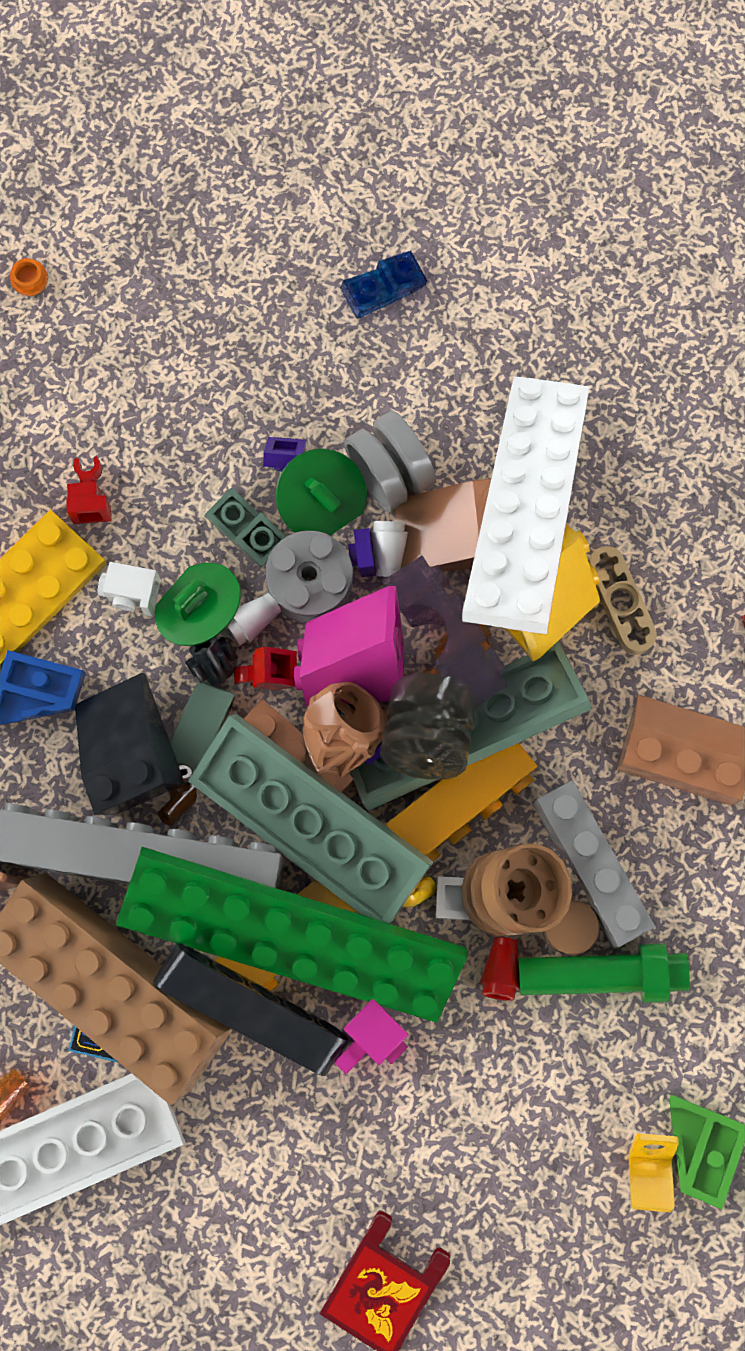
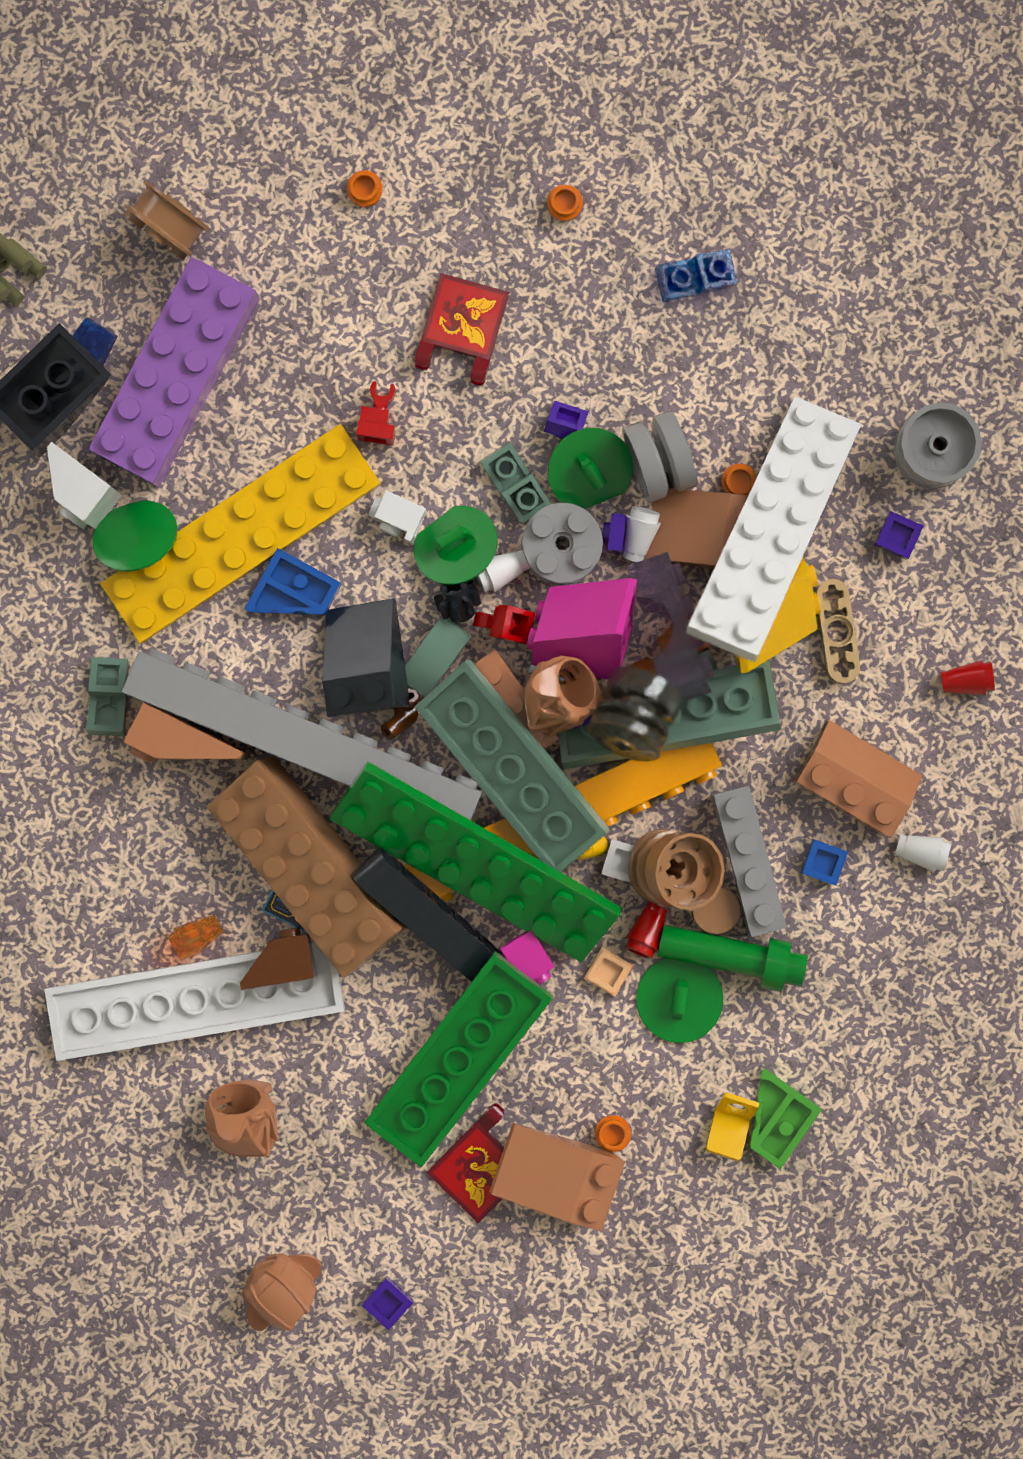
camera: 10 degrees right, 10 degrees up
none -> nougat piece [205,1079,279,1157]
none -> reddish brown slope [240,927,317,990]
none -> green plate [364,951,554,1168]
none -> flag [415,273,510,386]
none -> nougat slope [489,1123,625,1232]
none -> orange plate [547,184,583,221]
none -> light nougat tile [583,947,633,997]
none -> orange plate [595,1115,631,1152]
none -> green shield [636,958,723,1043]
none -> orange plate [721,463,757,496]
none -> blue plate [800,839,848,886]
none -> dark purple plate [874,511,923,560]
none -> light grey wheel [893,402,982,489]

